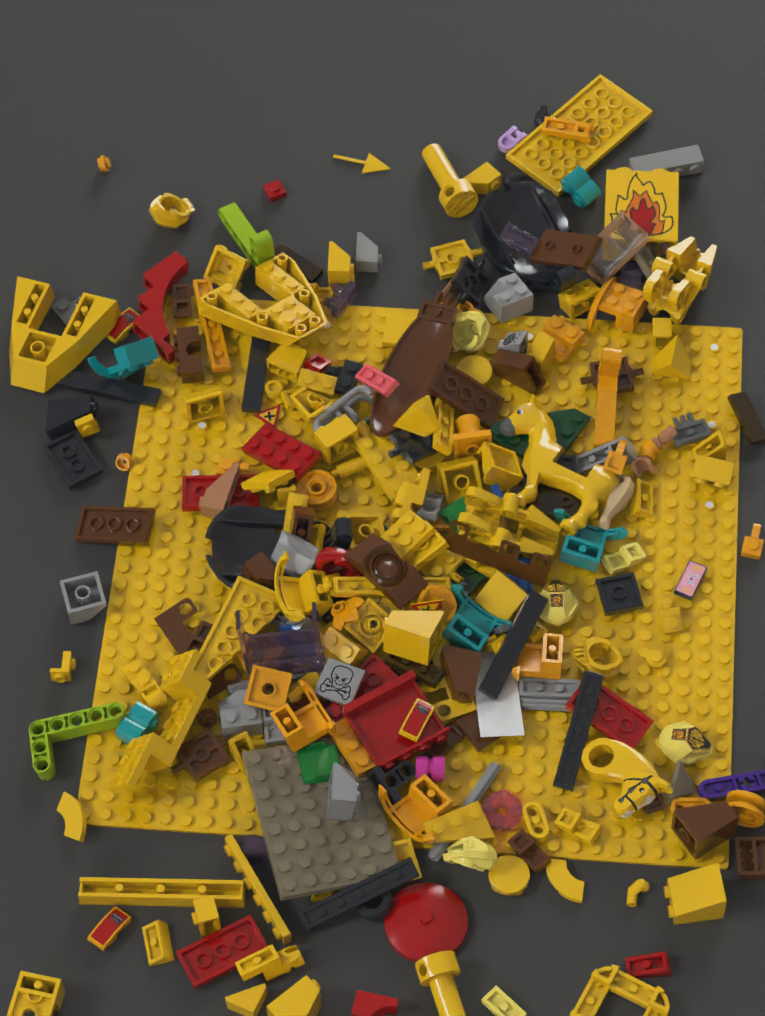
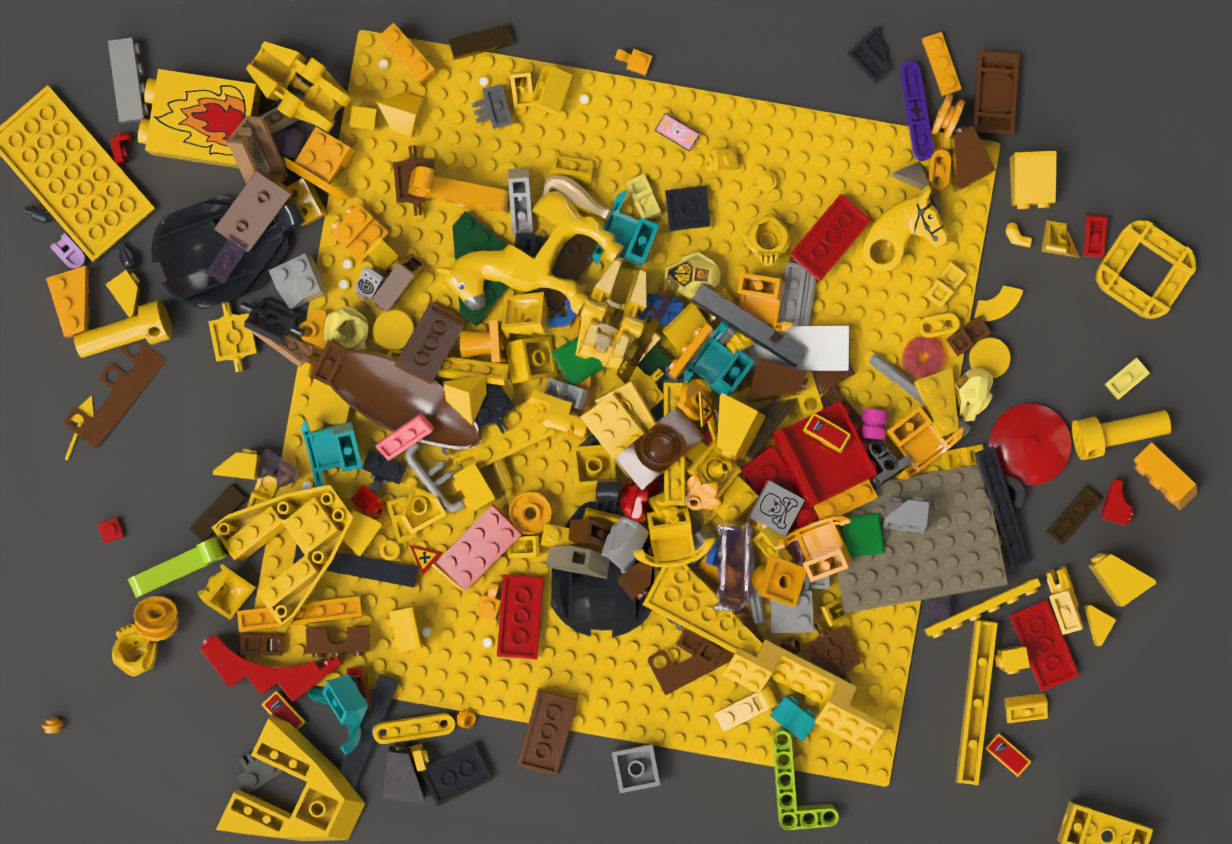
camera: 90 degrees left, 30 degrees up
yellow bracket [49,651,76,683] -> none
yellow tile [56,792,87,843] -> none
nougat slope [199,462,241,518] -> none
yellow tile [241,470,295,493] -> none
yellow plate [296,368,337,397] -> none
light grey slope [356,232,382,272] -> none
light orange plate [541,116,594,144] -> none
black tile [553,670,604,792] -> none
teal brick [560,165,602,209] -> none
light orange plate [603,439,628,475] -> none
nougat piece [631,425,678,479] -> none
light yellow helmet [658,721,713,765] -> none
none -> light orange wedge [46,266,90,338]
none -> reddish brown piece [64,340,166,449]
none -> red bracket [110,132,133,165]
none -> light orange wheel [134,596,178,641]
none -> teal piece [300,419,363,487]
none -> slope [347,667,373,710]
none -> yellow plate [373,713,455,744]
none -> light orange arch [378,23,436,86]
none -> dark tan slope [546,546,610,579]
none -> light orange plate [669,323,713,381]
none -> yellow slope [1041,220,1081,258]
none -> dark brown tile [1046,486,1102,545]

